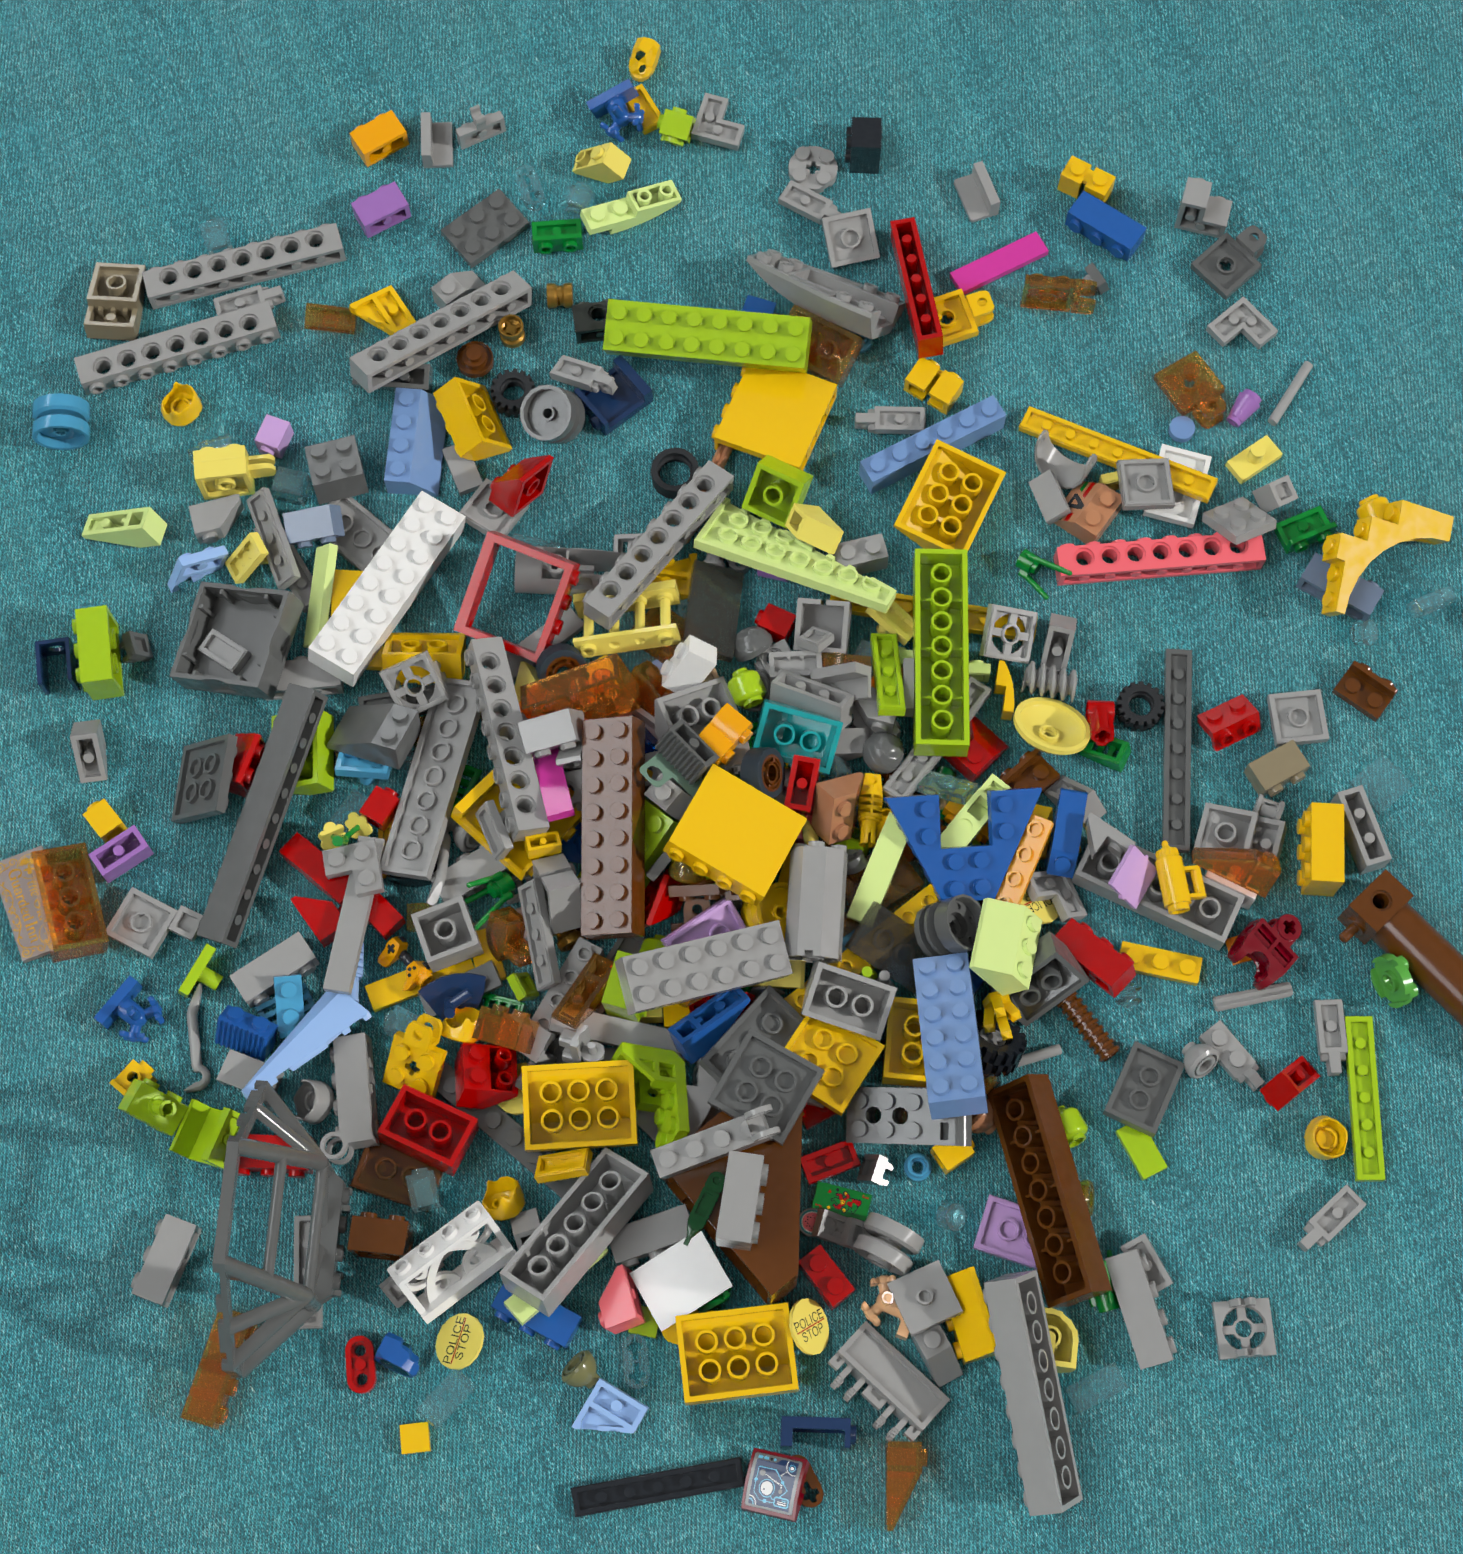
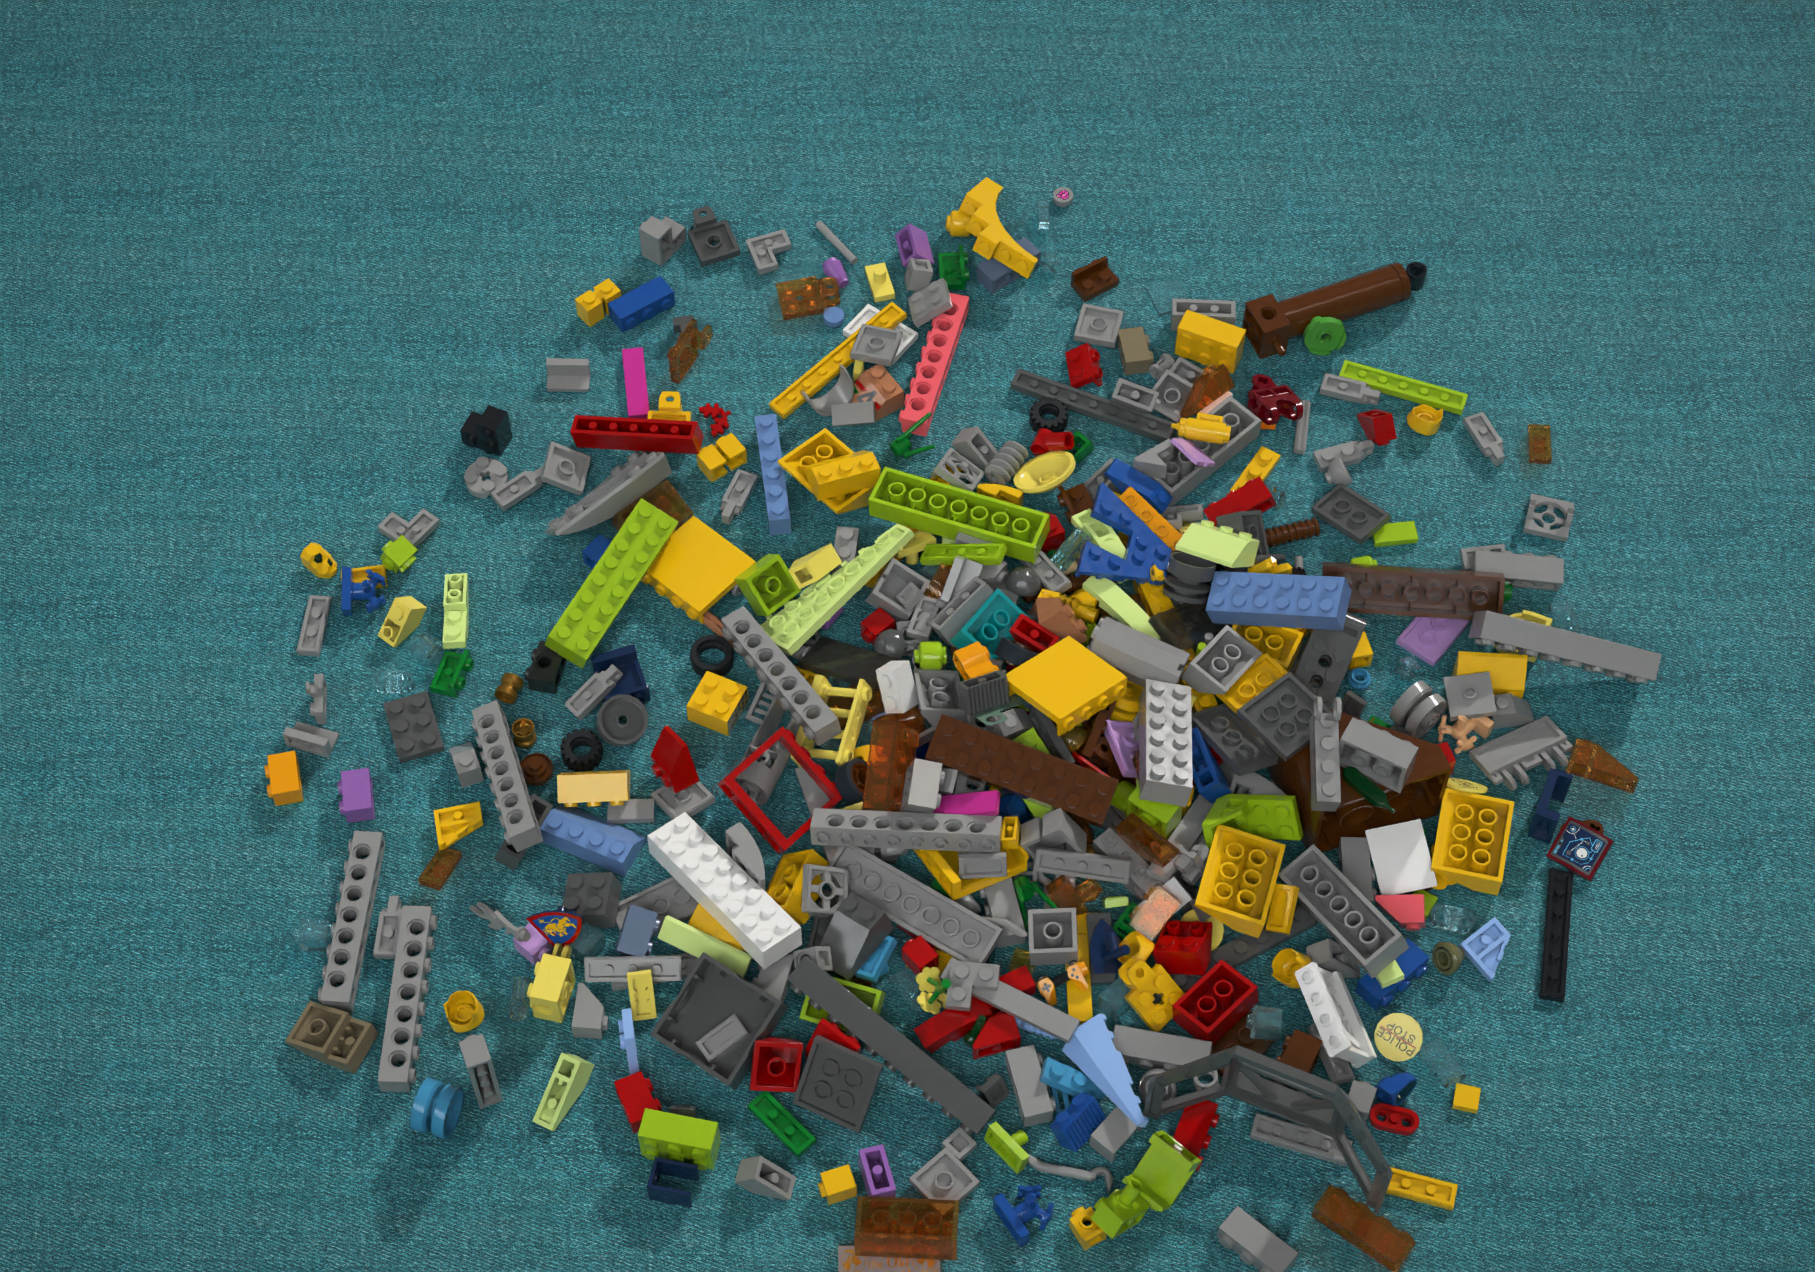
camera: 70 degrees left, 15 degrees down
none -> light grey tile [296,595,332,657]
none -> light grey brick [458,1034,503,1109]
none -> light grey piece [469,902,531,942]
none -> shield [526,906,583,948]
none -> red brick [614,1071,663,1134]
none -> yellow brick [686,671,749,736]
none -> red animal [699,403,731,437]
none -> light grey slope [725,822,766,892]
none -> green plate [747,1091,816,1159]
none -> red slope [749,1037,803,1092]
none -> light grey brick [793,946,833,972]
none -> yellow slope [802,450,881,501]
none -> medium lavender brick [895,223,934,268]
none -> dark green piece [964,1015,986,1047]
none -> dark grey tile [976,1073,1010,1108]
none -> light grey slope [1112,378,1159,413]
none -> yellow piece [1150,565,1165,582]
none -> dark grey piece [1254,554,1286,564]
none -> light grey brick [1348,1080,1377,1124]
none -> yellow tile [1386,1167,1458,1211]
none -> clear orange plate [1527,424,1552,464]

